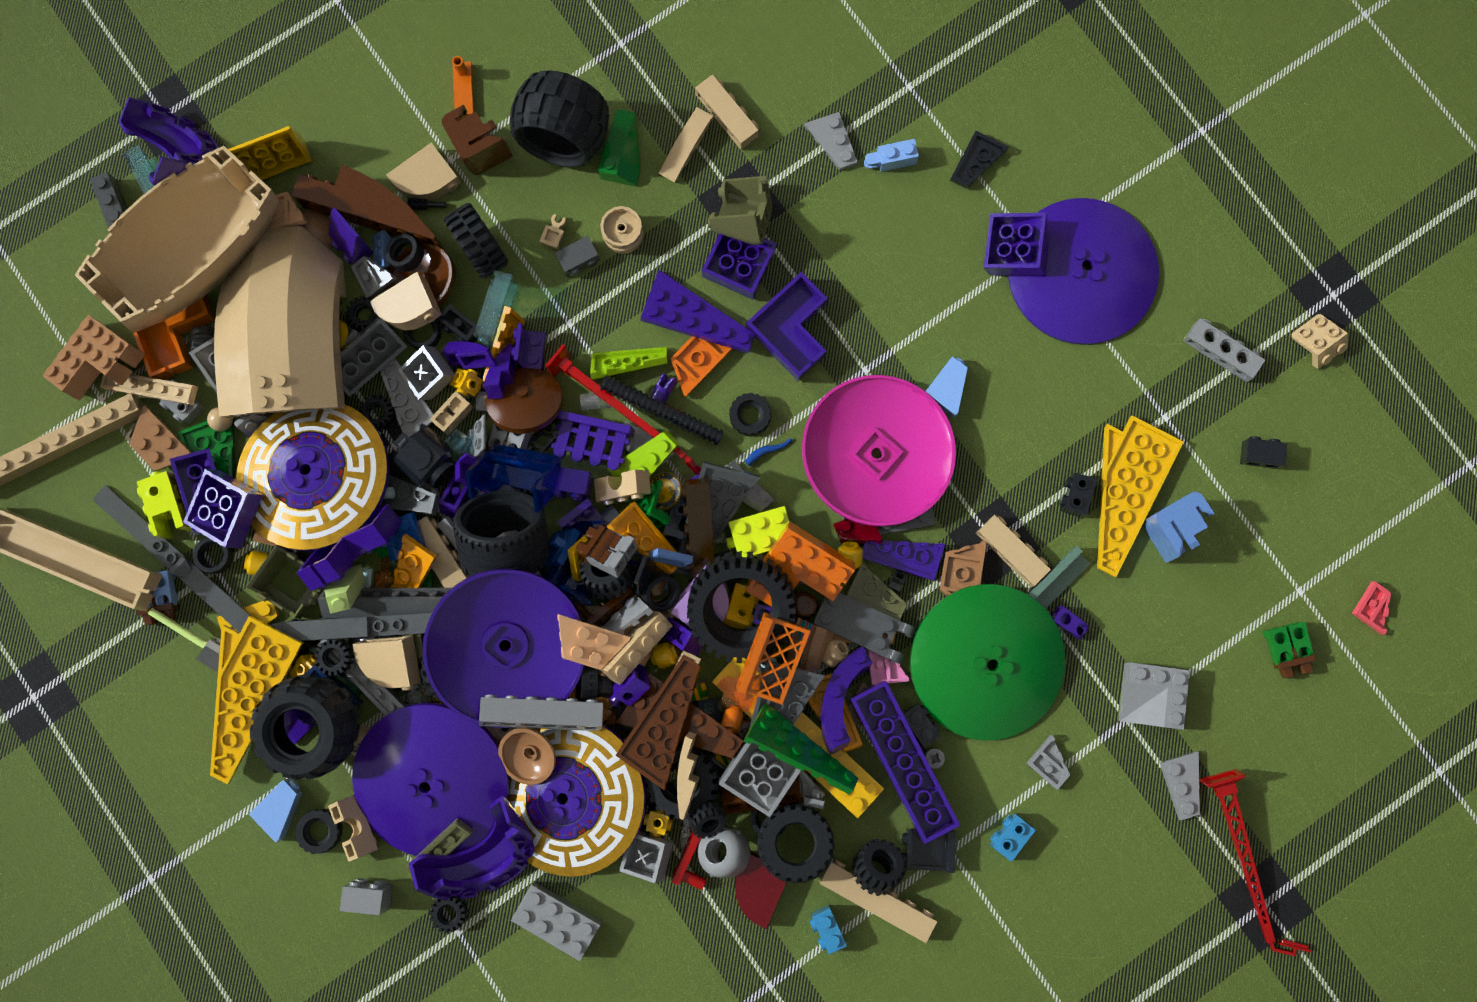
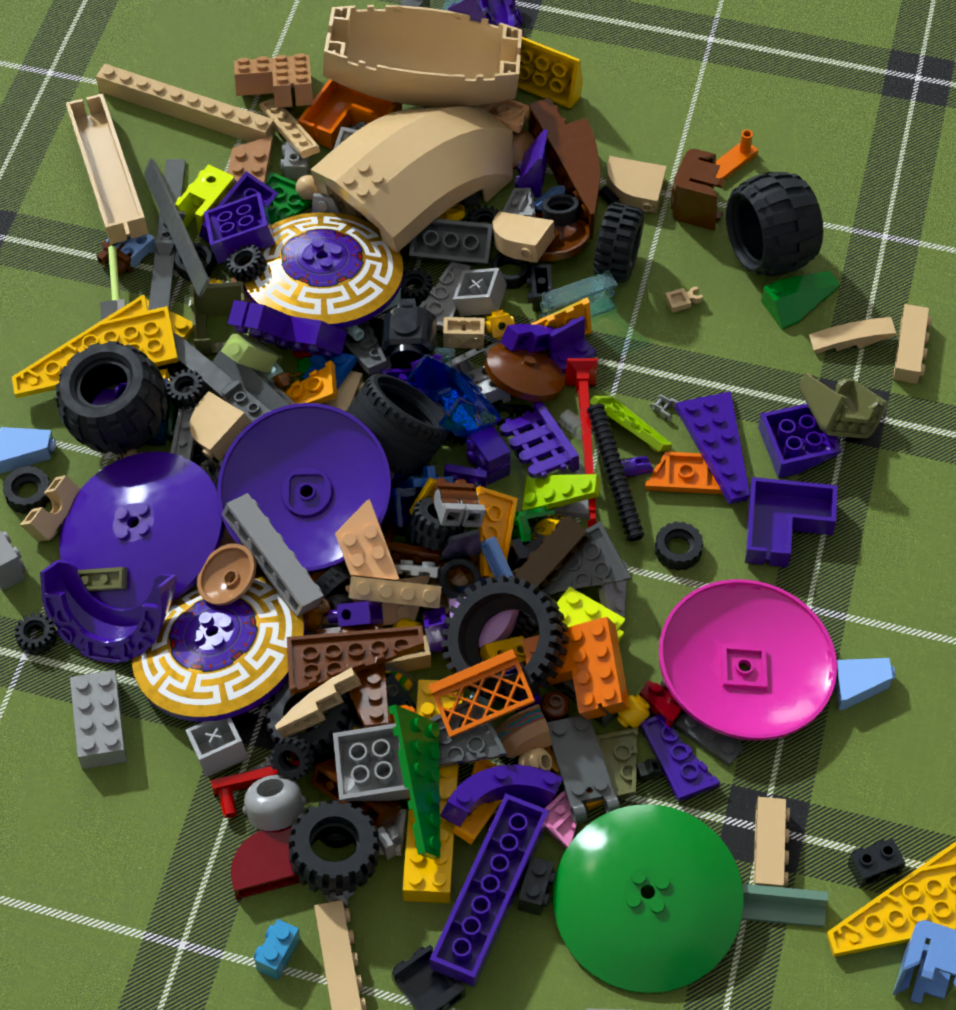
camera: 45 degrees right, 25 degrees down
dark purple slope [442,341,497,369] -> none
dark grey brick [555,236,600,277] -> none
tan arch [594,470,651,506] -> none
tan wheel [600,206,644,254] -> none
yellow brick [643,808,673,838] -> none
clear orange plate [717,675,754,712] -> none
blue animal [744,438,792,466] -> none
black tyre [852,839,907,896] -> none
light grey wheel [924,748,945,769] -> none
medium nougat wing [939,541,987,596] -> none
dark purple leg [1051,606,1089,640] -> none
none -> dark grey piece [144,158,210,297]
none -> black tyre [227,244,267,283]
none -> light grey piece [650,394,679,421]

